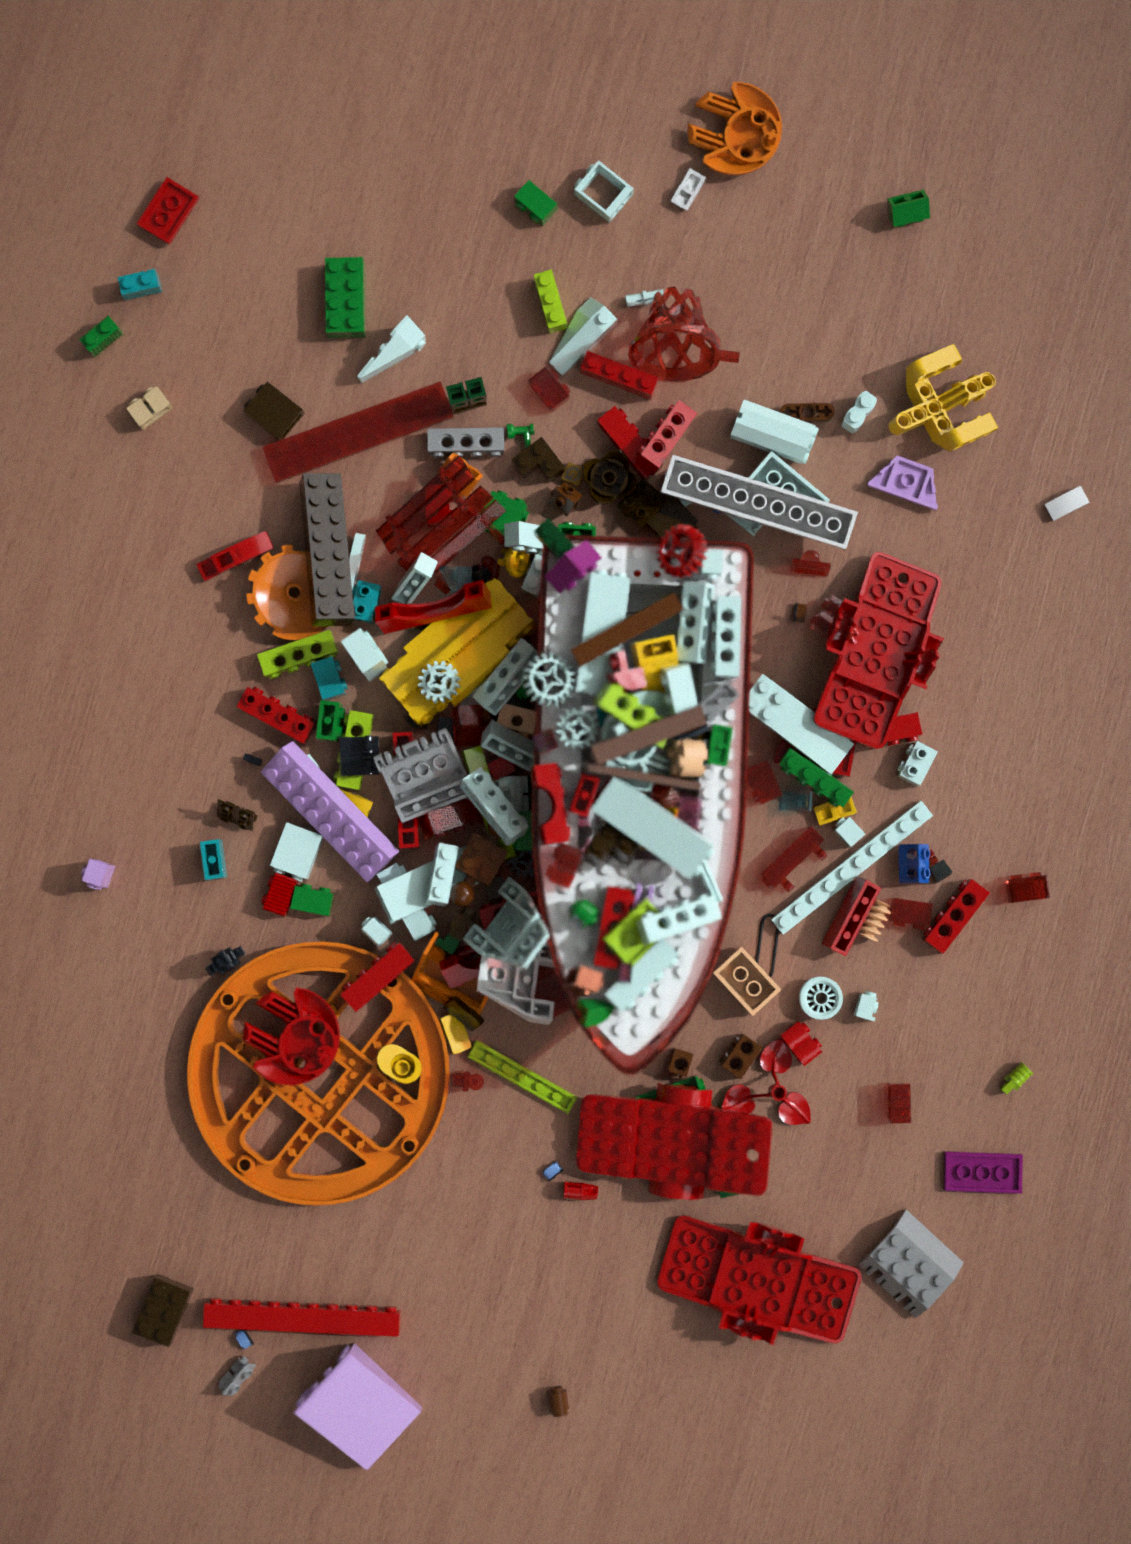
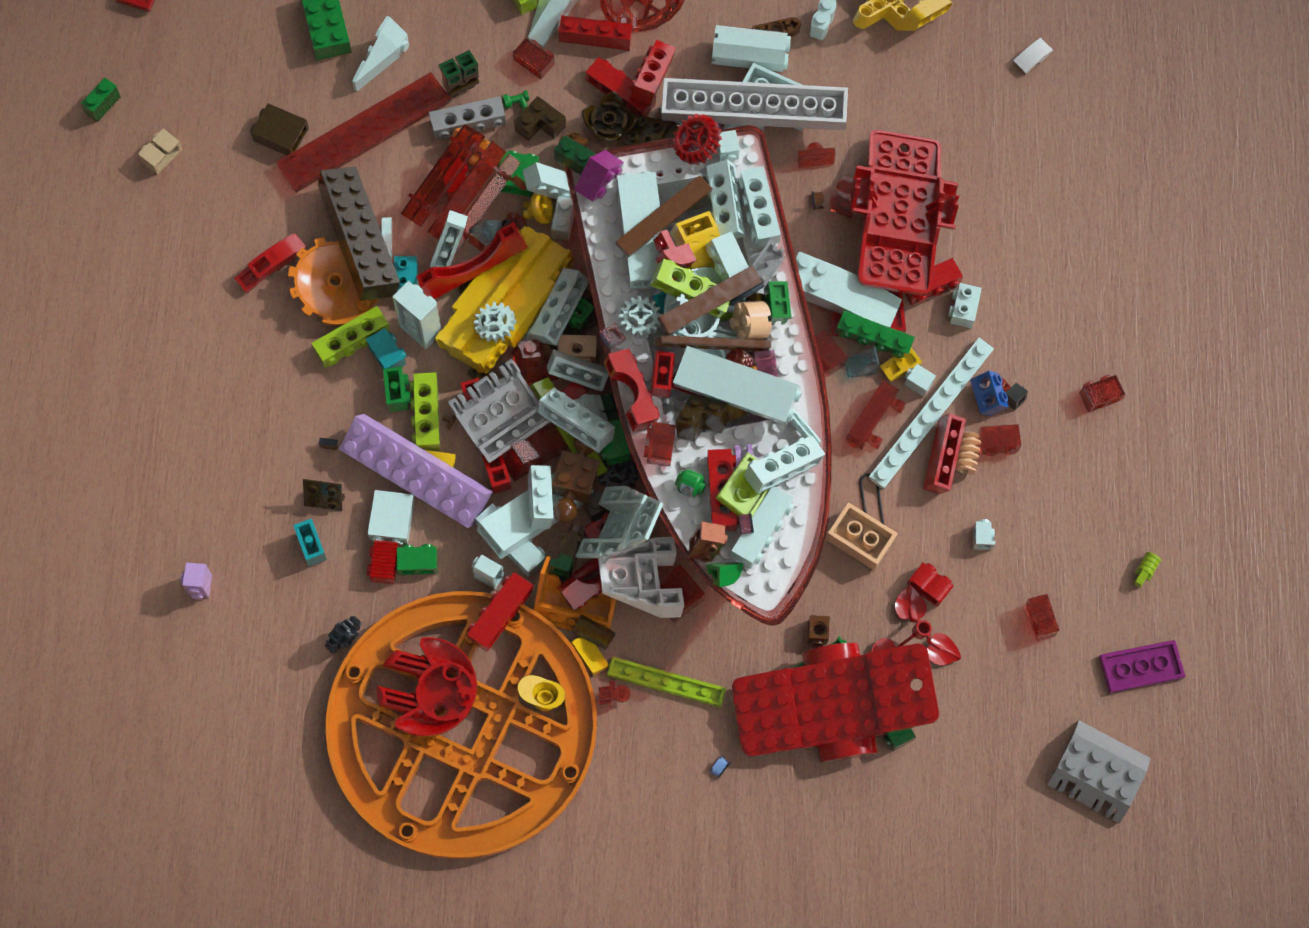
camera: 20 degrees left, 15 degrees down
teal brick [118,269,162,301] -> none
red brick [236,686,316,745] -> none
black hinge [340,735,380,776] -> none
light aqua gear [522,653,576,707] -> none
pearl gold tile [561,462,583,487] -> none
red hinge [563,1181,598,1200] -> none
red piece [657,1215,862,1345] -> none
reddish brown brick [720,1033,763,1079] -> none
light aqua wheel [799,977,843,1020] -> none
lavender wing [867,456,938,511] -> none
red brick [922,879,990,954] -> none

